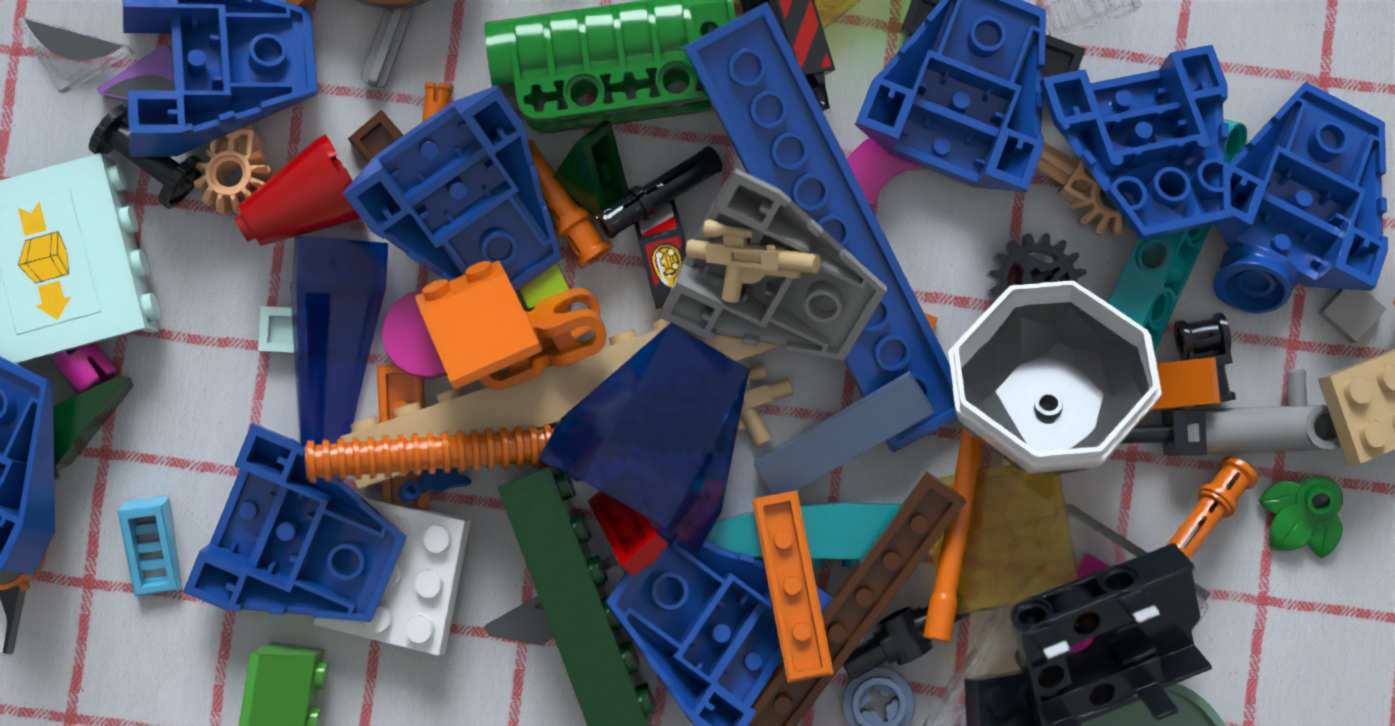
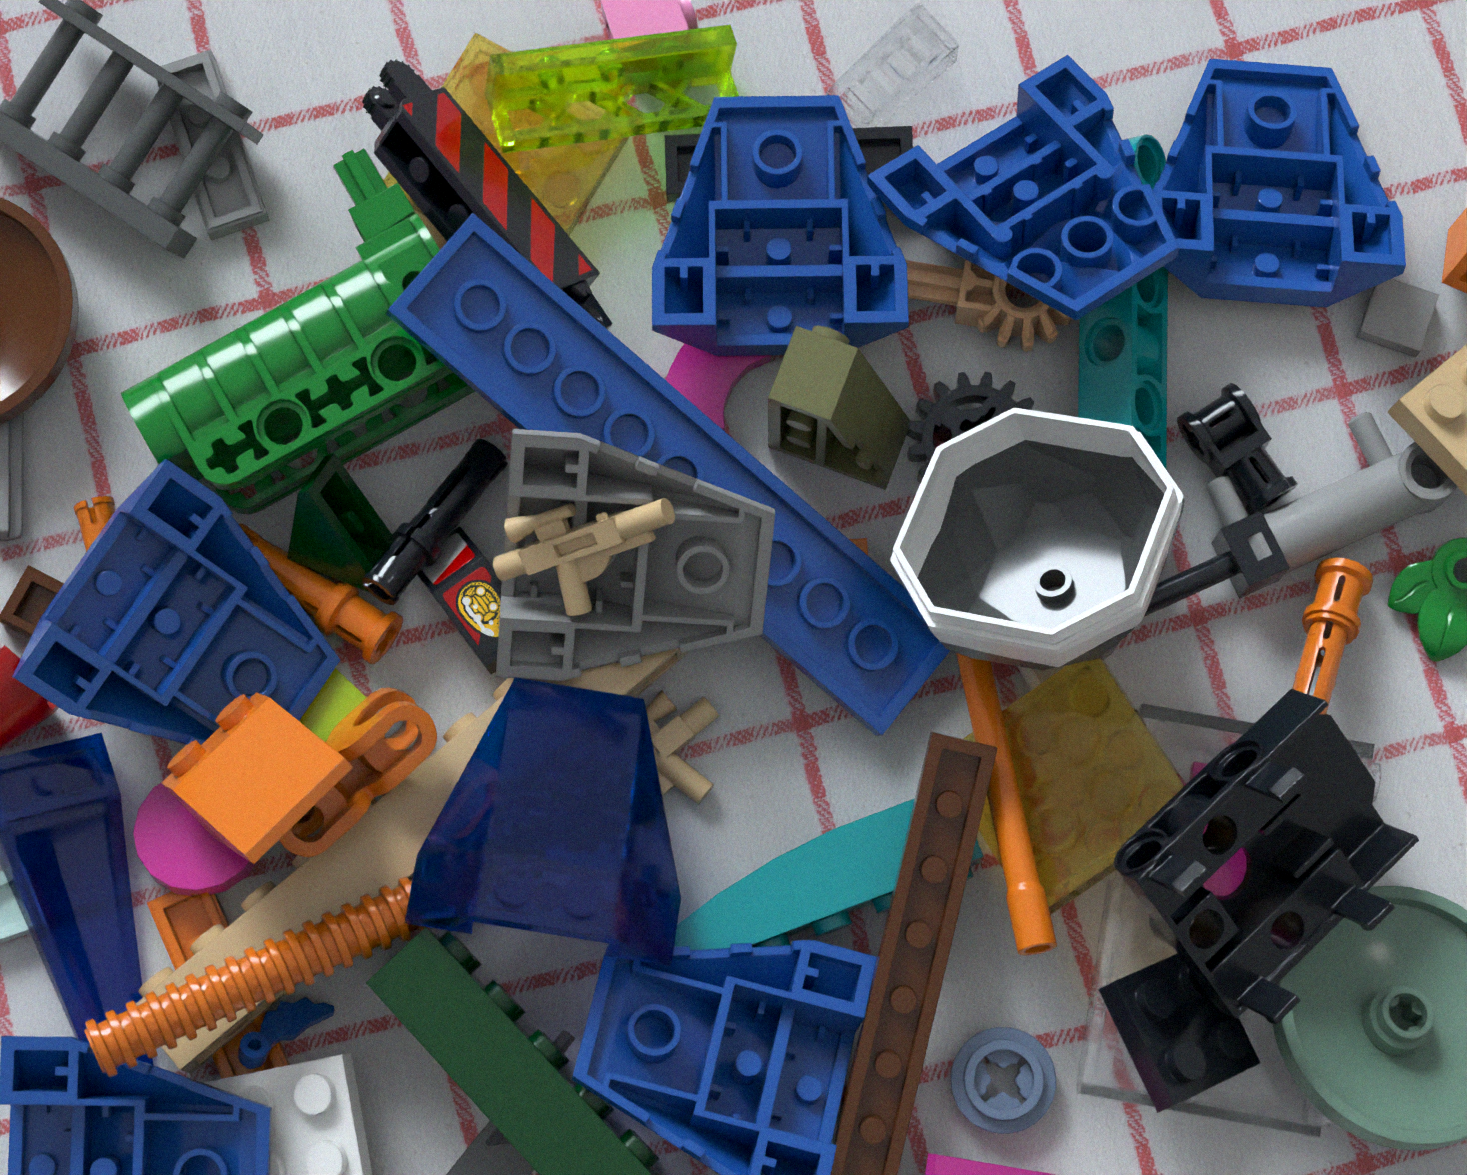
camera: 15 degrees left, 10 degrees down
red plate [588,471,668,577] -> none
orange tile [752,490,834,683] -> none
sand blue tile [754,371,934,495] -> none
black pin [843,591,970,681] -> none
orange tile [1150,357,1220,410] -> none
blue piece [1213,244,1299,314] -> none
none -> olive wedge [768,326,911,490]

